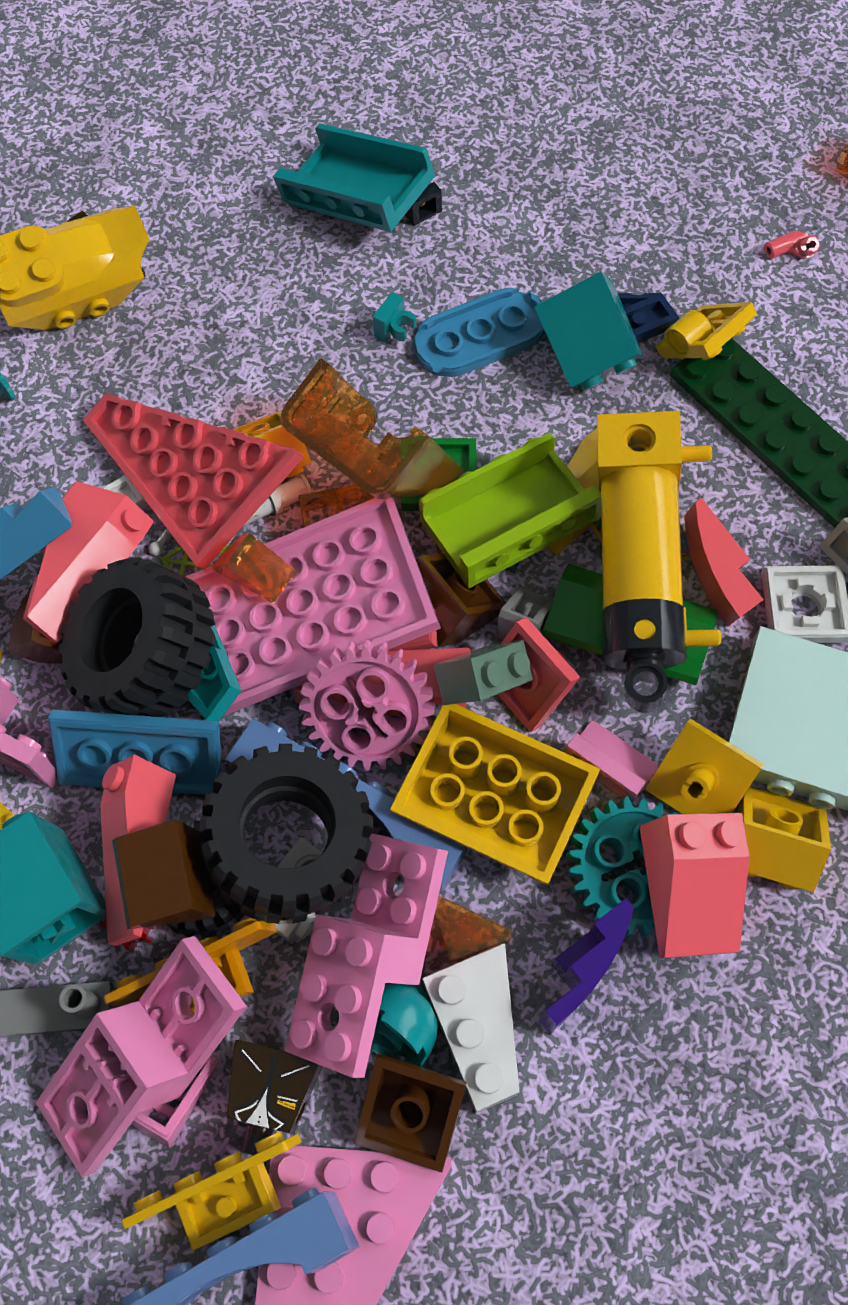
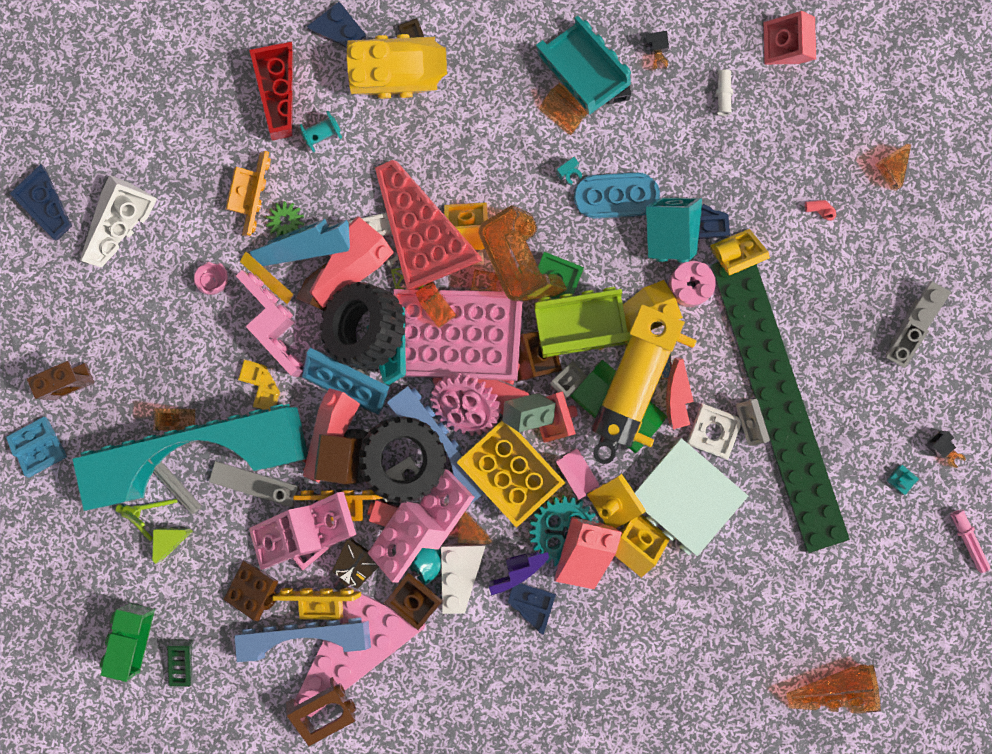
camera: 25 degrees right, 20 degrees up
none -> reddish brown plate [223,560,279,621]
none -> coral brick [367,499,399,527]
none -> dark blue wing [508,583,556,635]
none -> clear orange panel [539,83,589,135]
none -> black piece [643,30,669,71]
none -> bright pink brick [668,261,715,307]
none -> white pin [716,70,733,116]
none -> coral slope [763,11,816,65]

